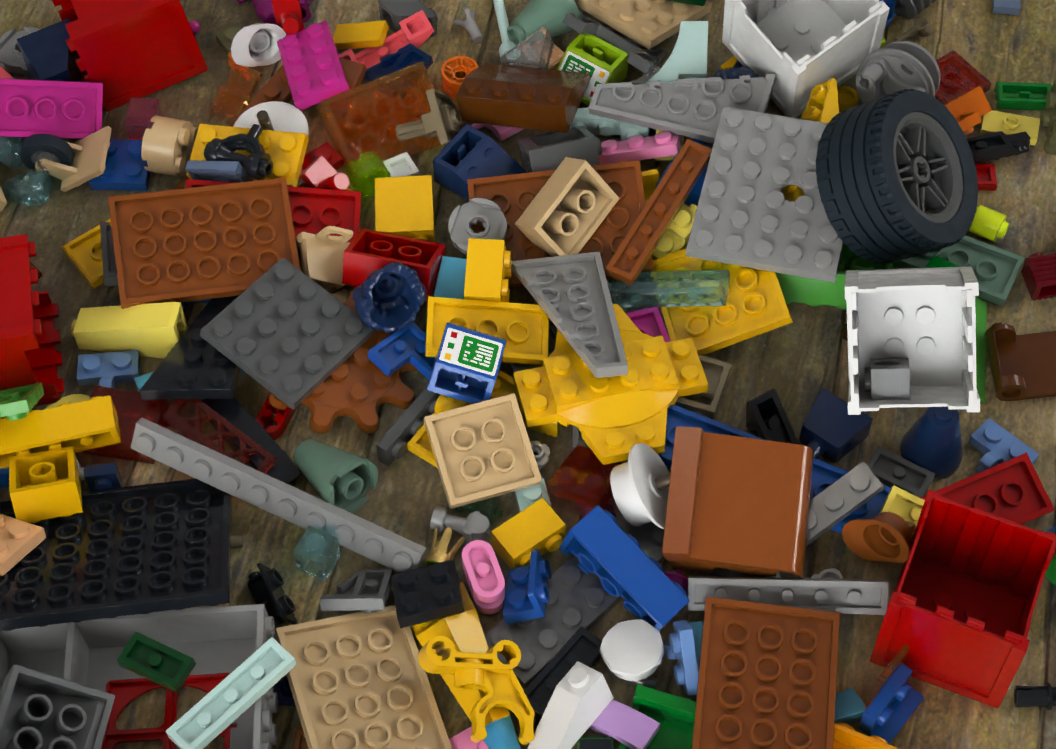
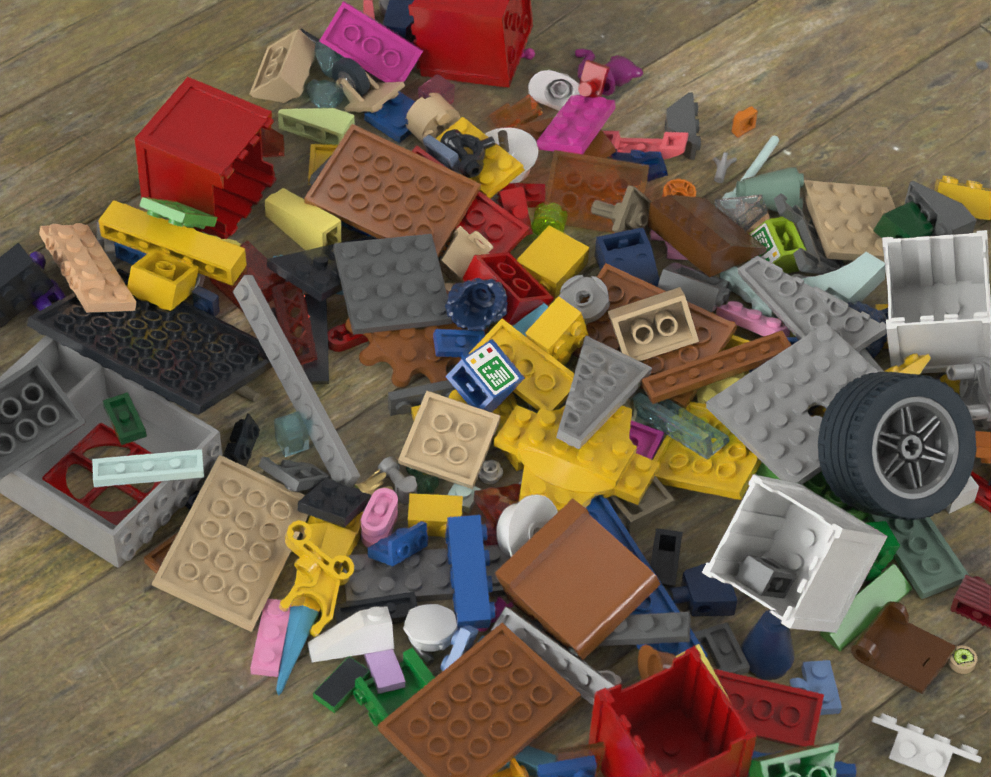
camera: 35 degrees right, 5 degrees down
medium blue plate [77,350,140,401] -> none
sand green cone [294,439,378,514] -> none
yellow tile [333,20,389,50] -> none
white plate [382,152,420,177] -> none
neon yellow brick [969,205,1010,242] -> none
none -> yellowish green slope [278,108,355,145]

